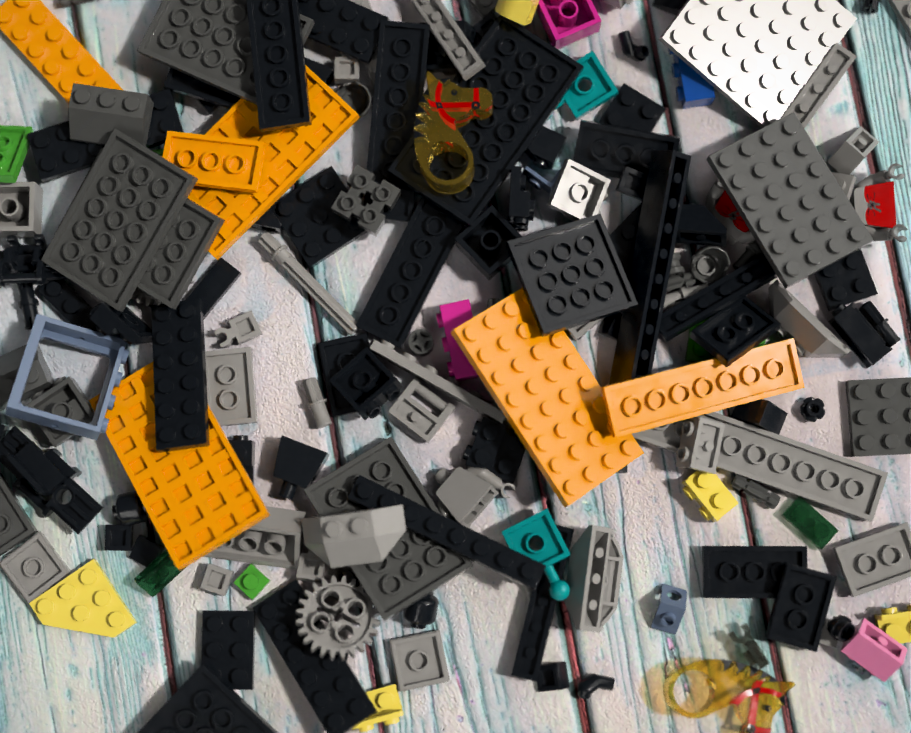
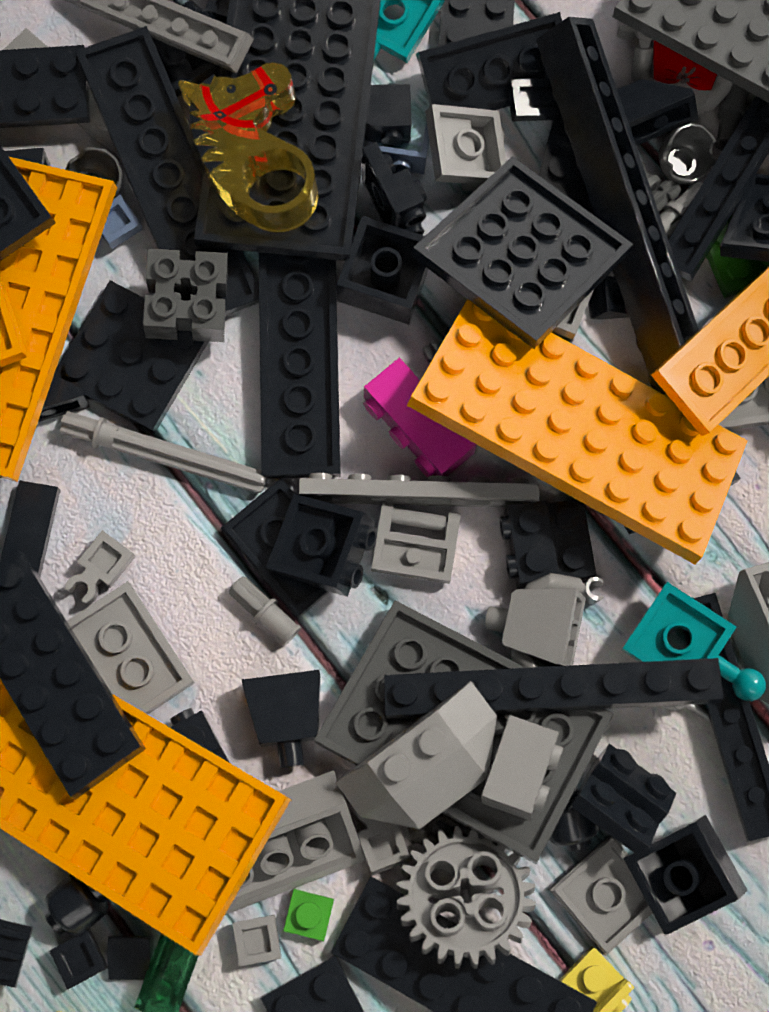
camera: 40 degrees left, 5 degrees down
light grey plate [334,51,359,84] -> none
dark grey wheel [408,329,434,357] -> none
none -> sand blue plate [102,194,143,250]
none -> light grey brick [482,715,563,821]
none -> black plate [571,743,677,858]
none -> black slope [624,815,748,936]

